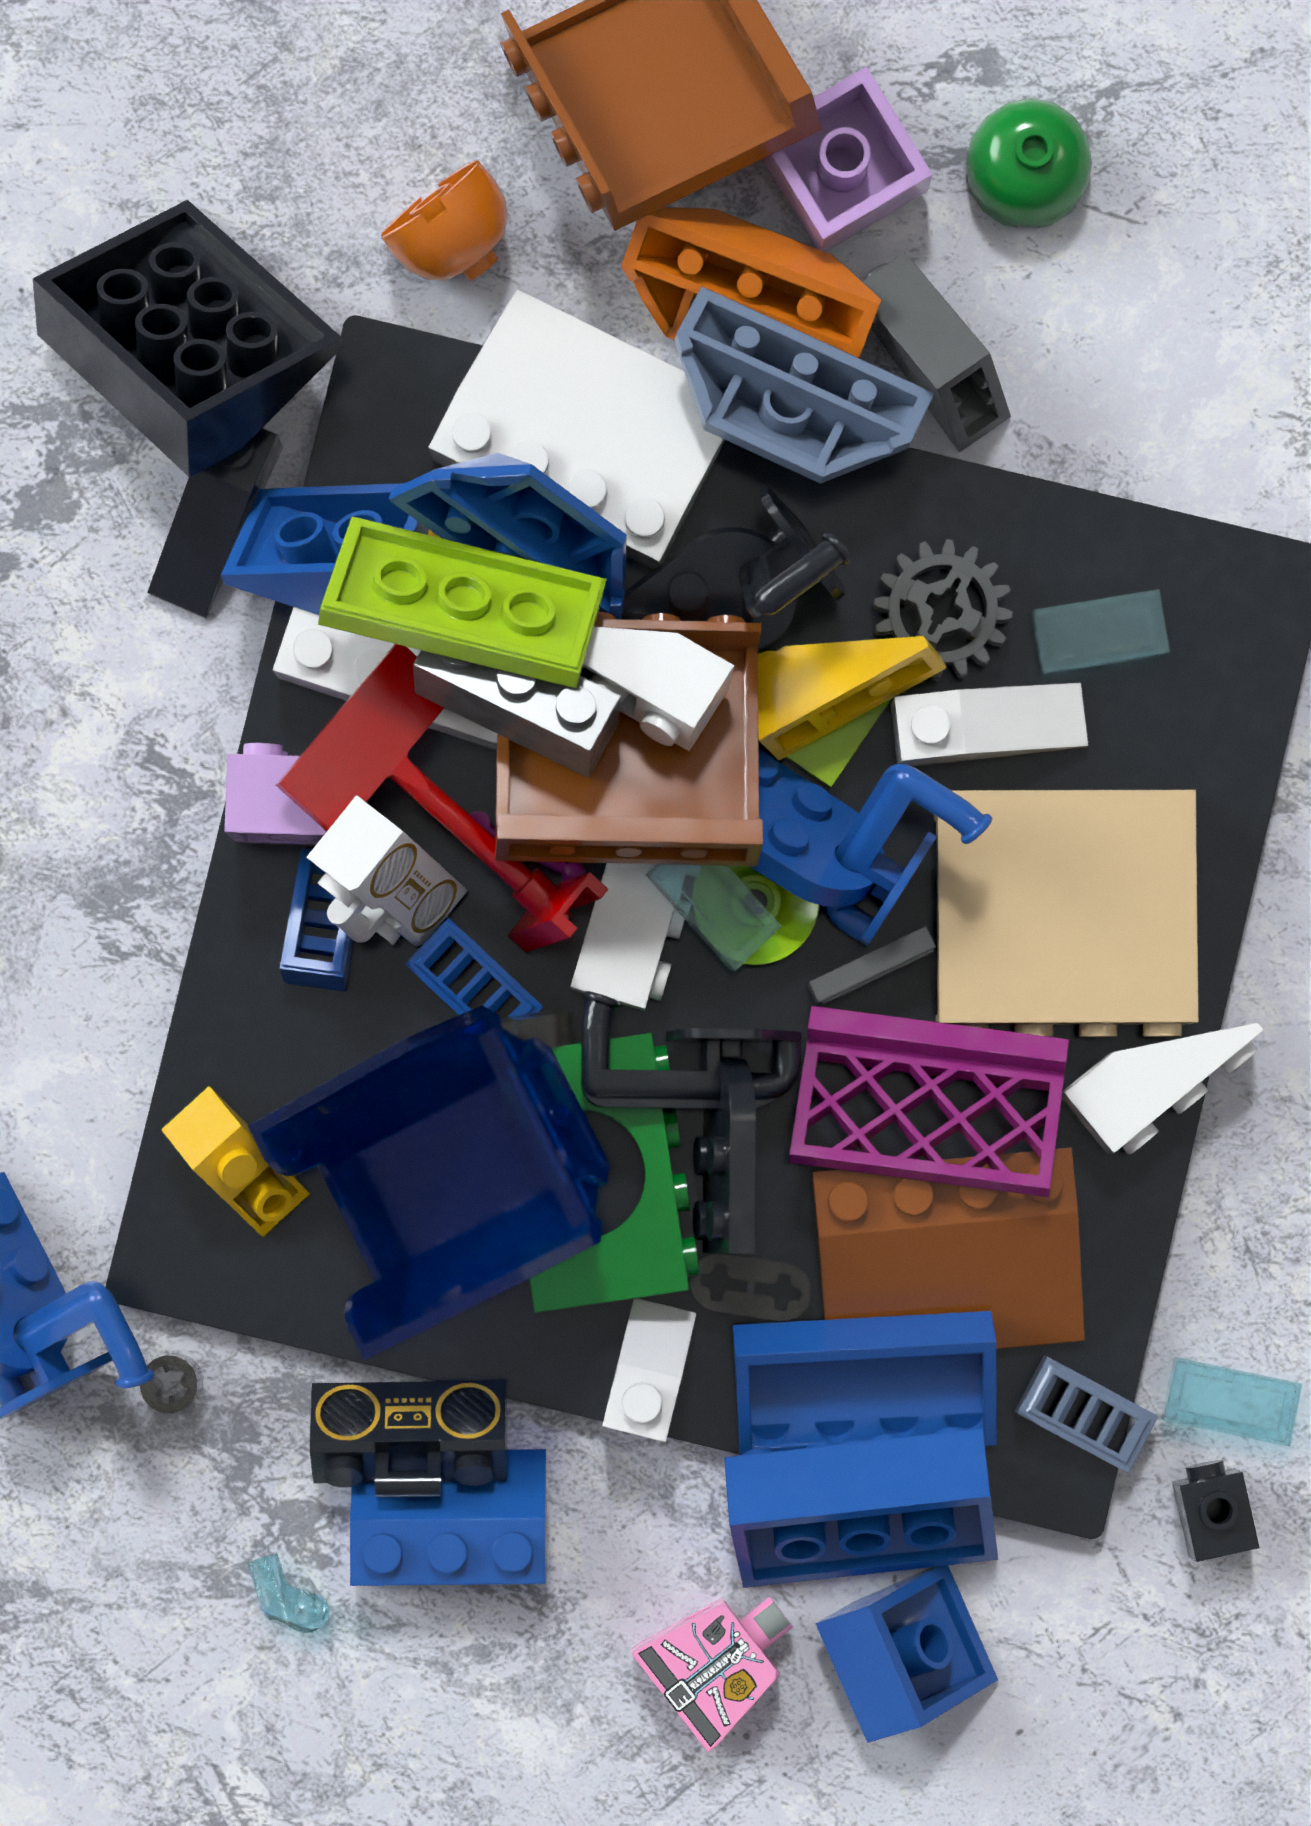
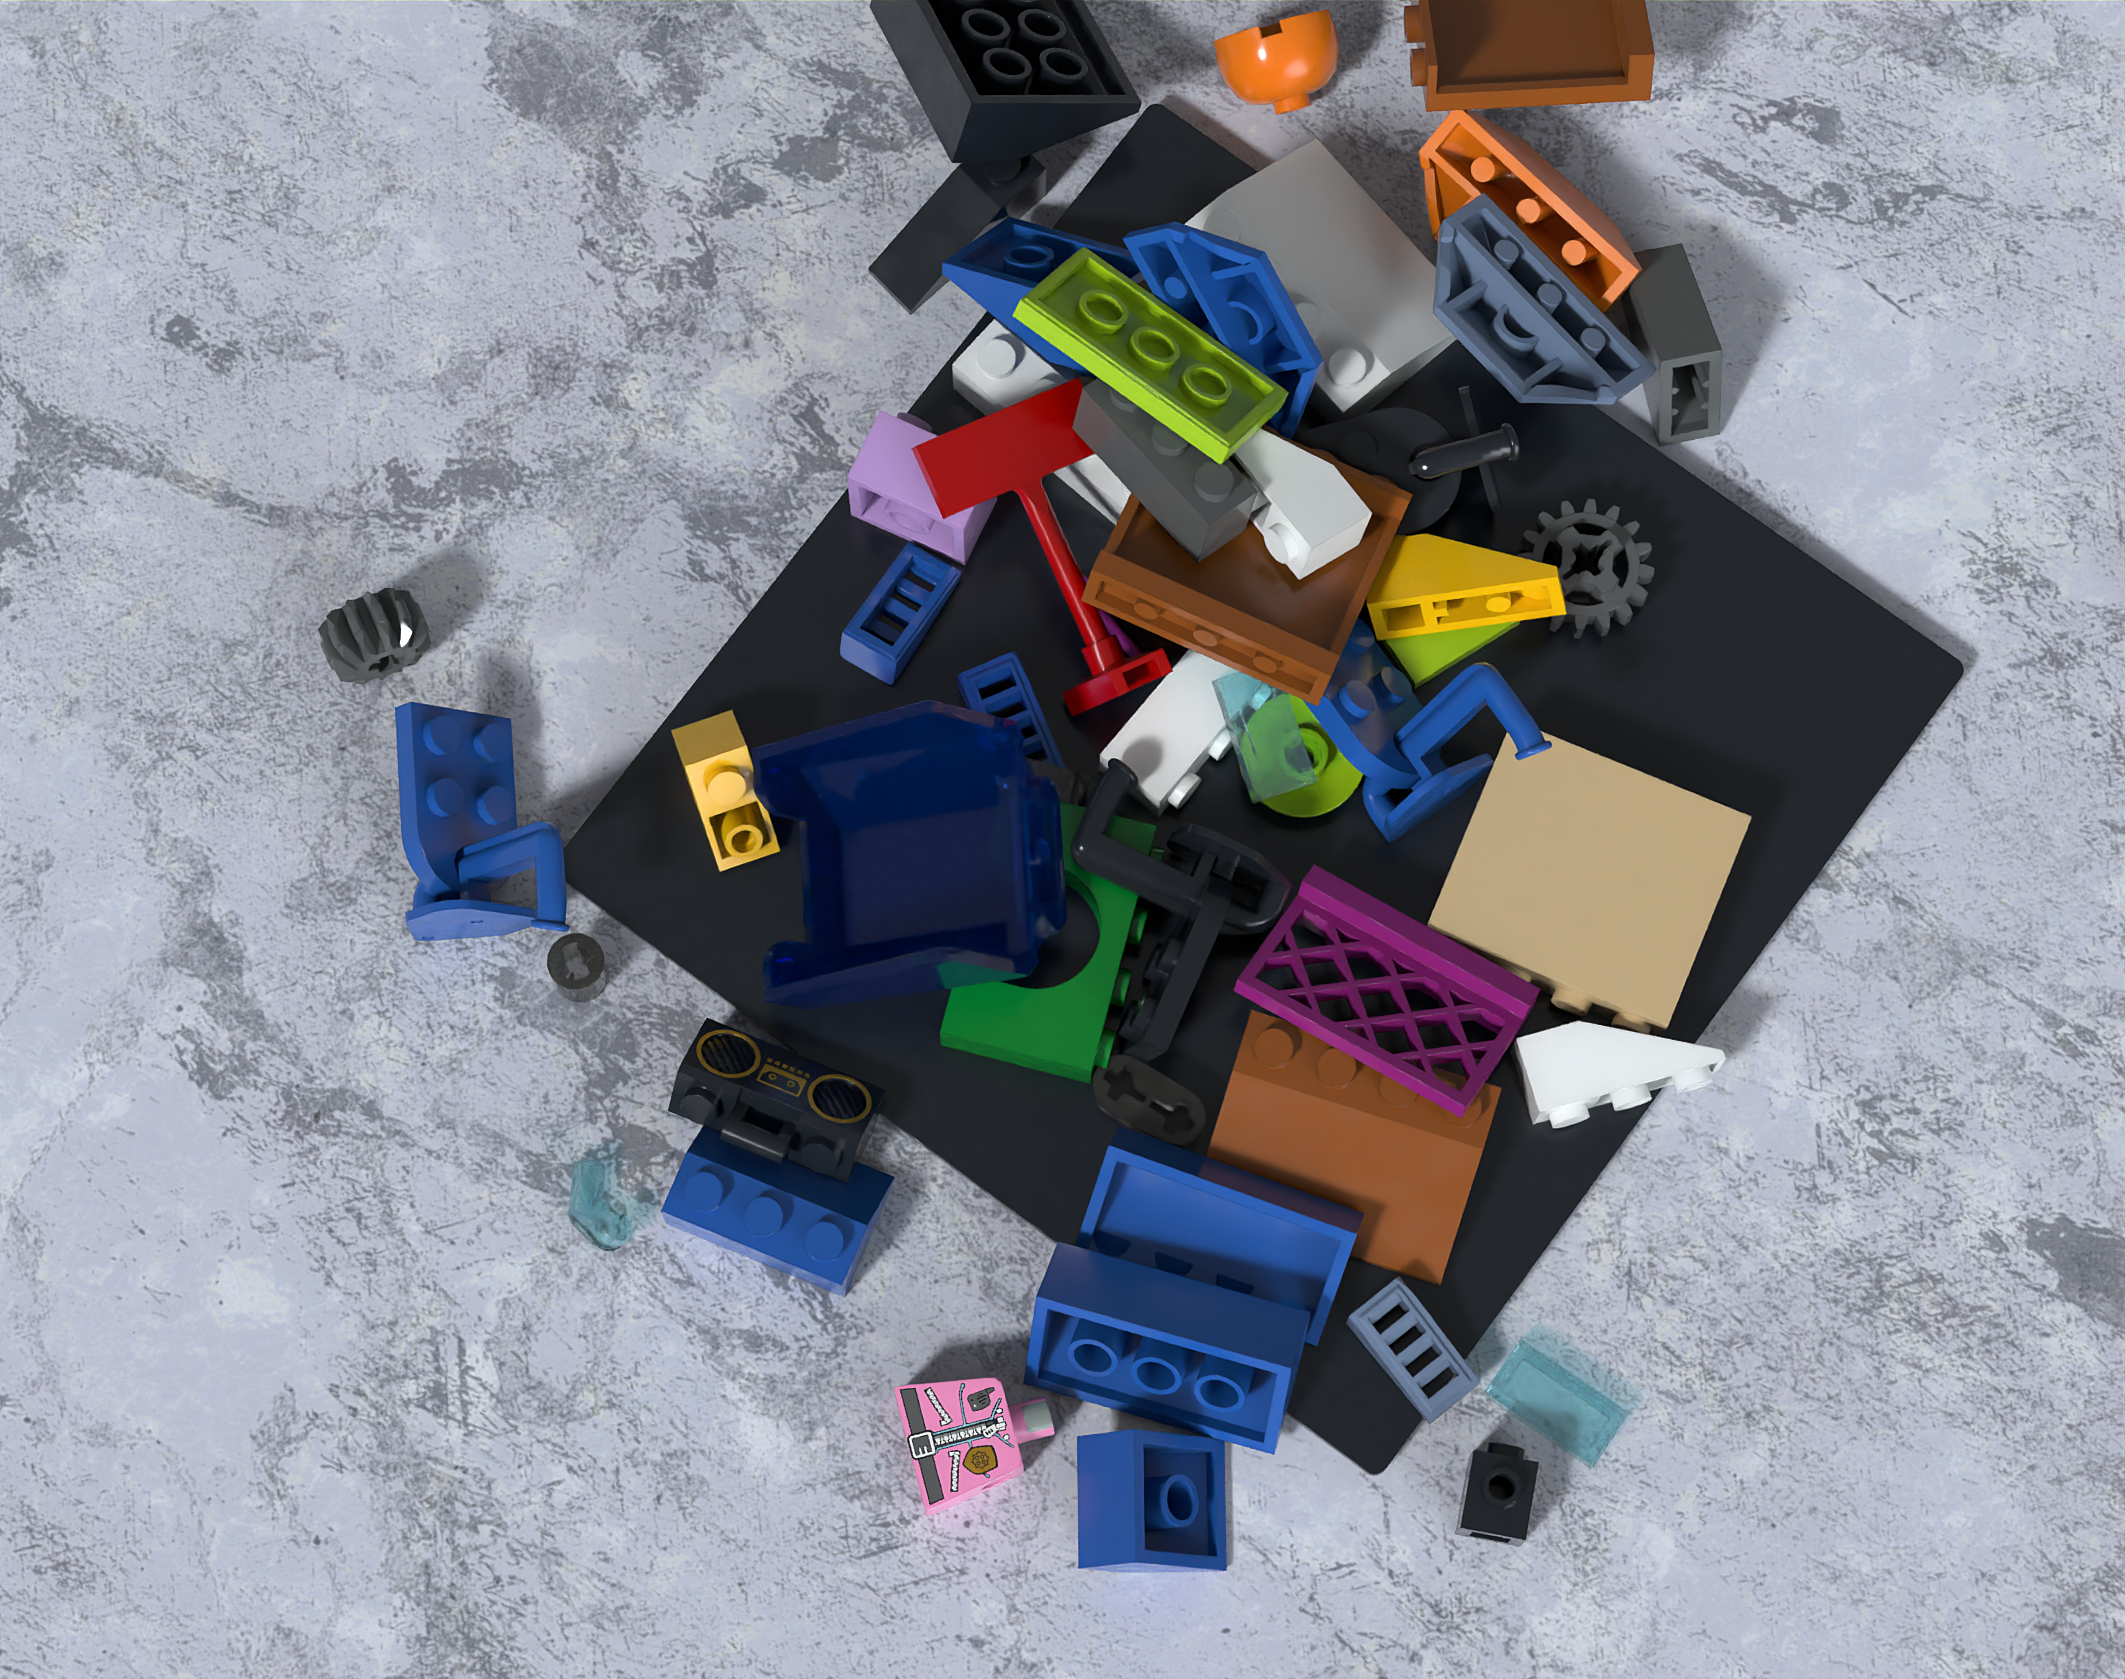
camera: 25 degrees right, 10 degrees down
white piece [307,795,468,947] -> none
white slope [602,1298,696,1442] -> none
lavender brick [762,66,933,252] -> none
dark grey tile [807,926,936,1006] -> none
white slope [890,683,1088,767] -> none
green cylinder [966,98,1092,228] -> none
clear light blue tile [1031,589,1170,675] -> none

